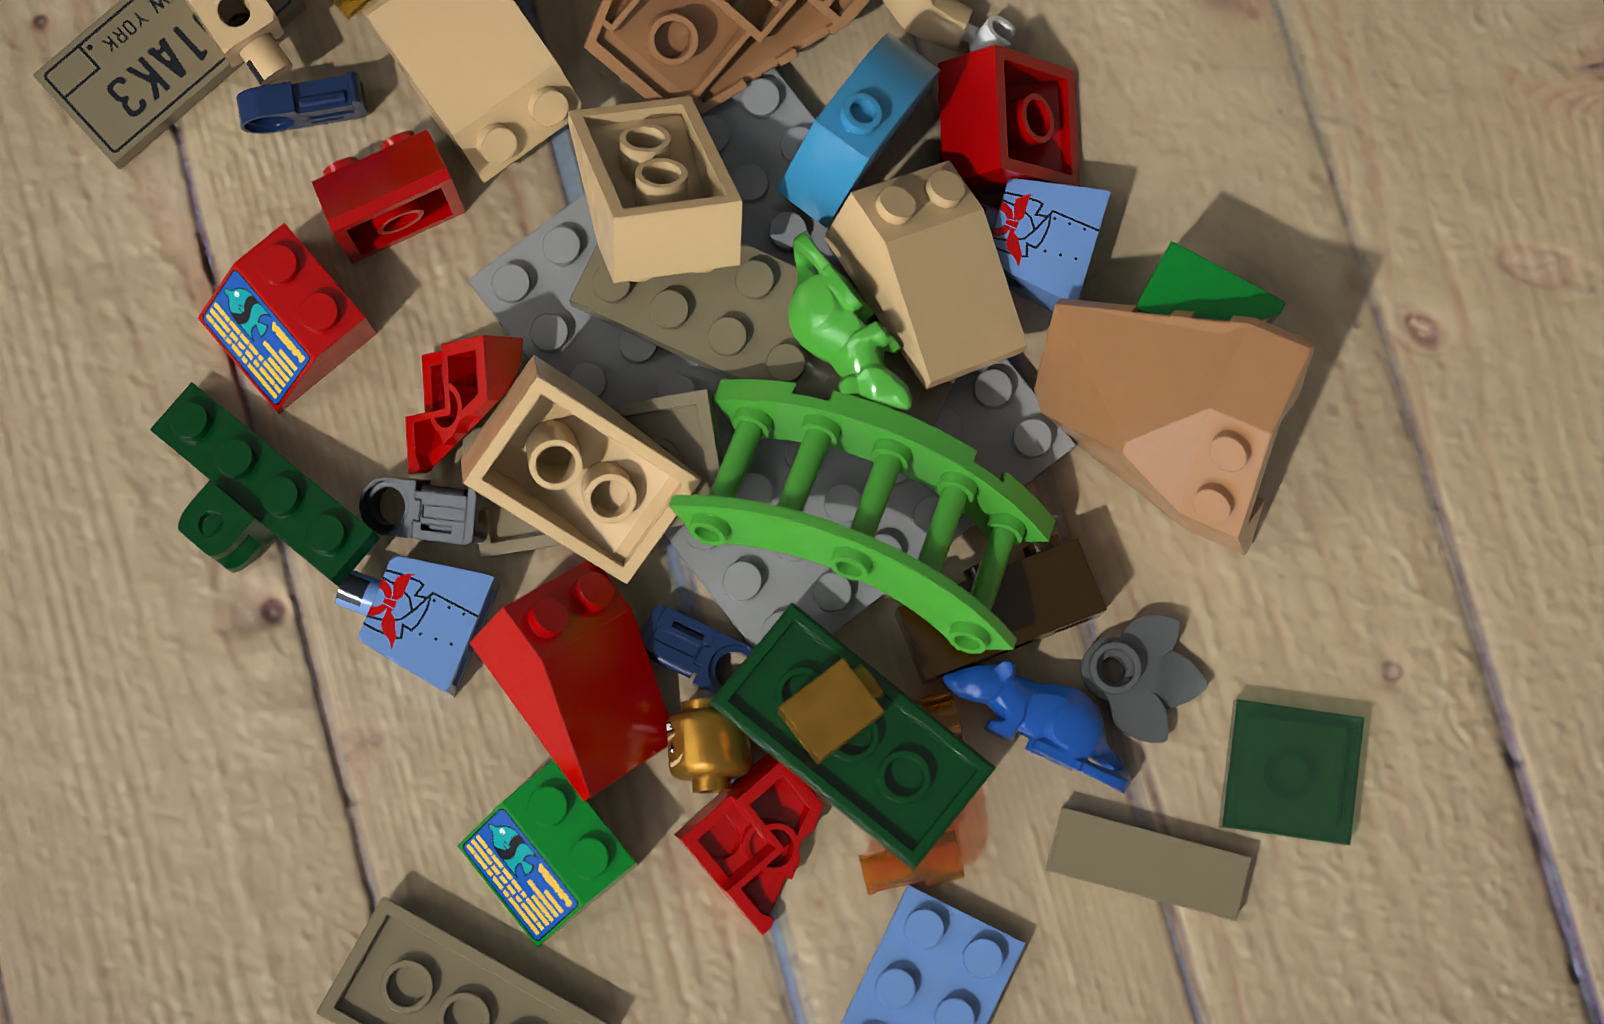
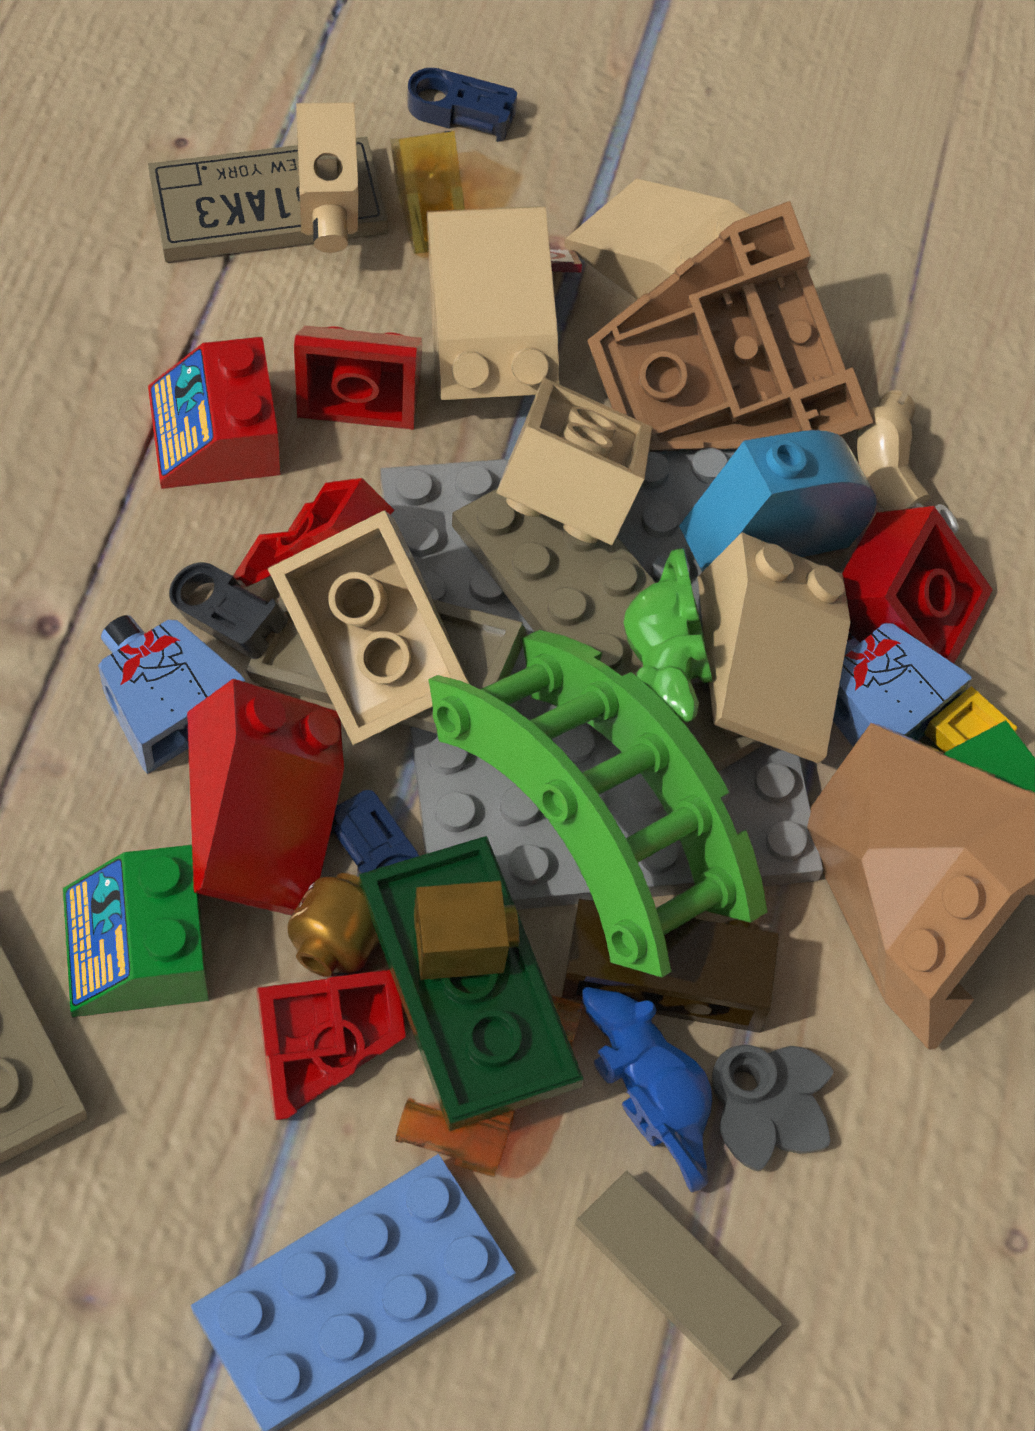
camera: 30 degrees right, 20 degrees down
dark green plate [150,382,380,587] -> none
dark blue piece [236,71,368,134] -> none
clear green tile [1218,699,1364,846] -> none
none -> yellow plate [924,686,1018,752]

